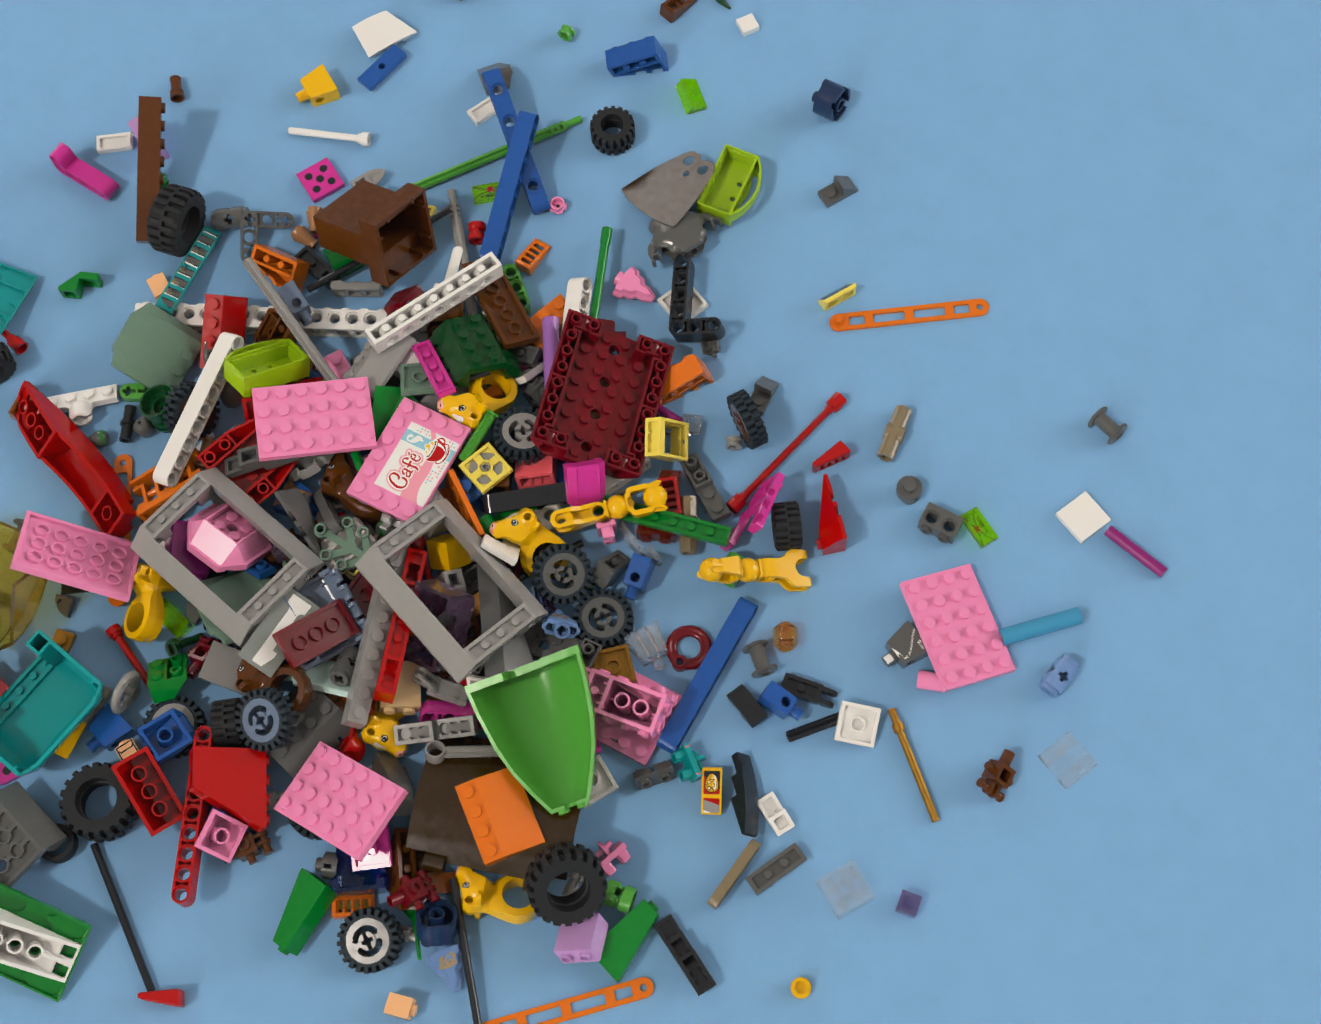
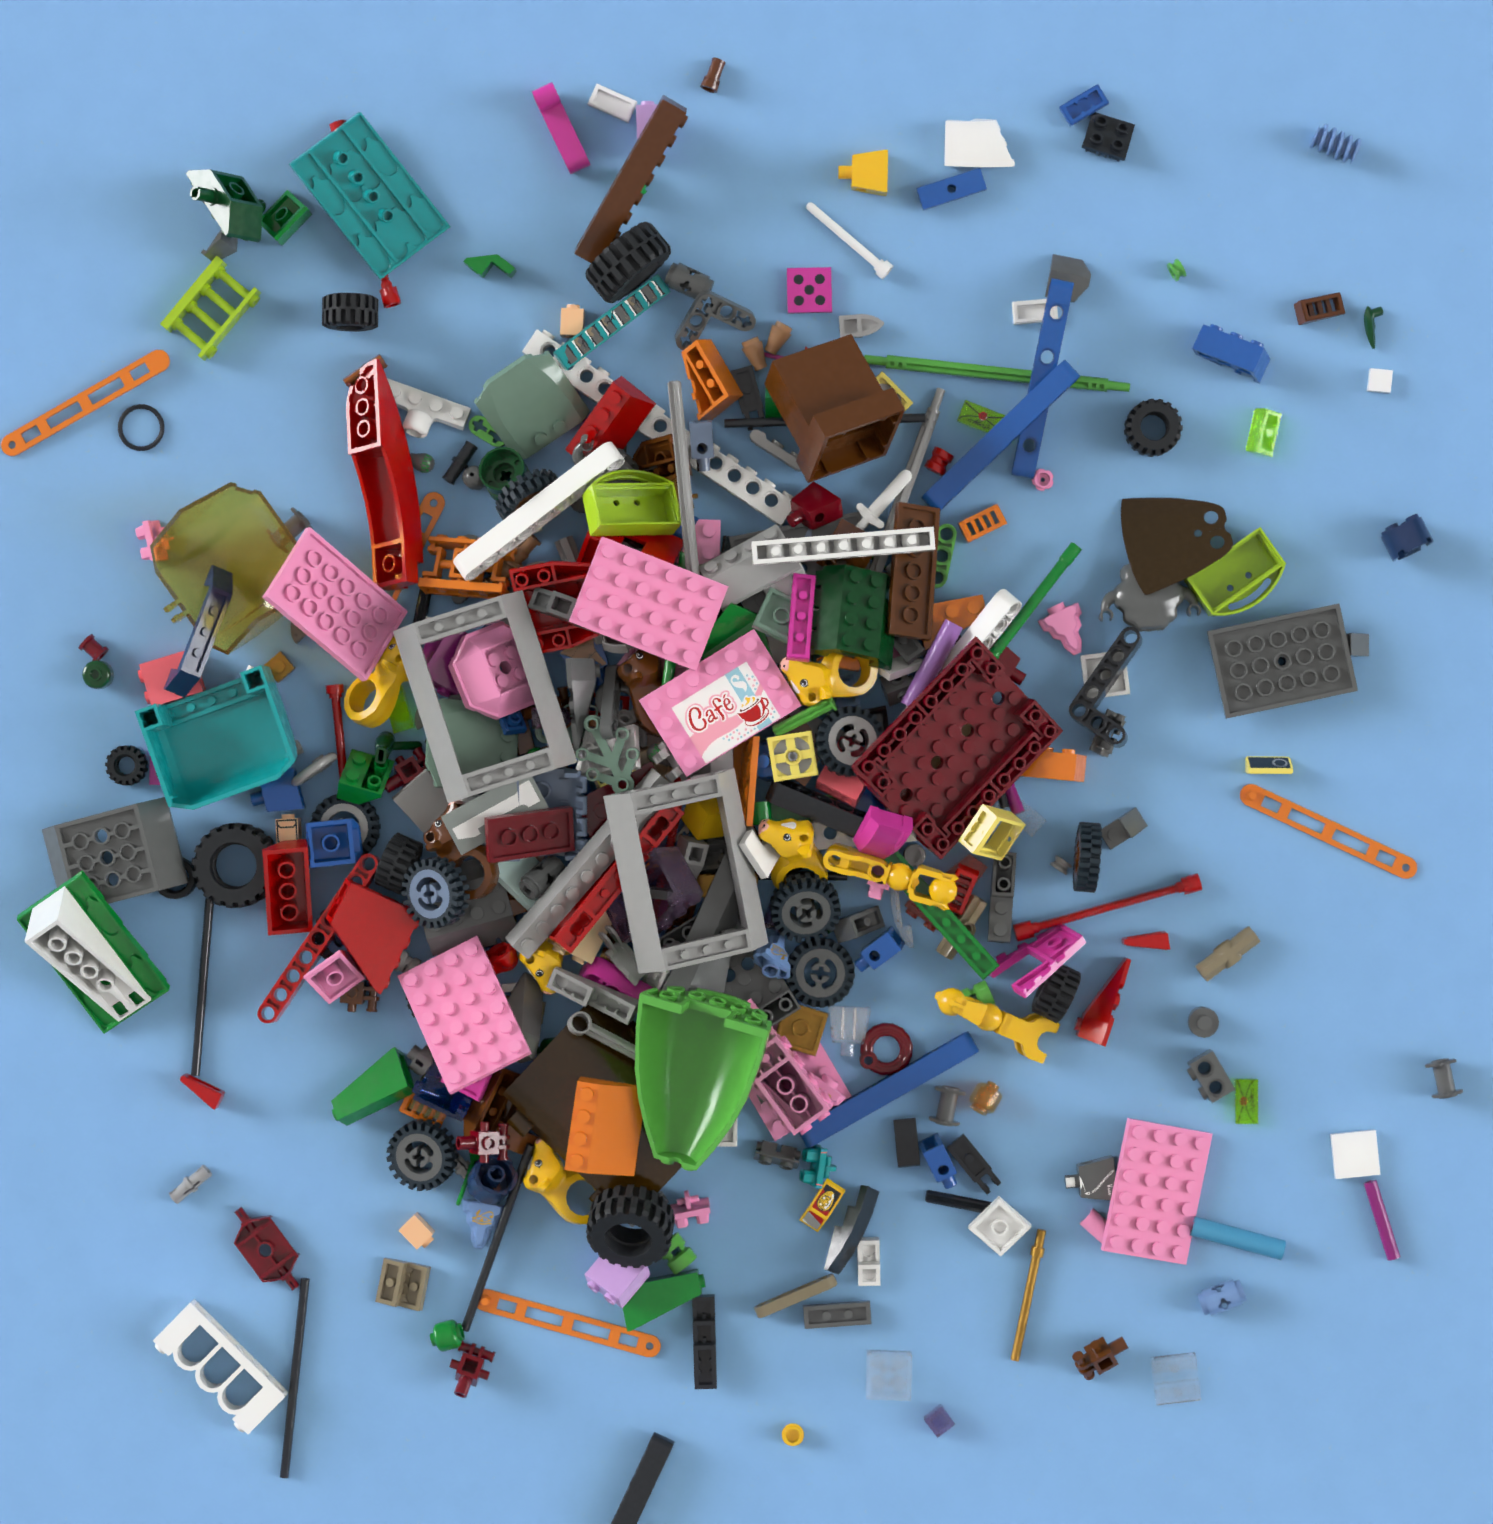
camera: 25 degrees right, 20 degrees up
none -> dark grey piece [1207,603,1358,719]

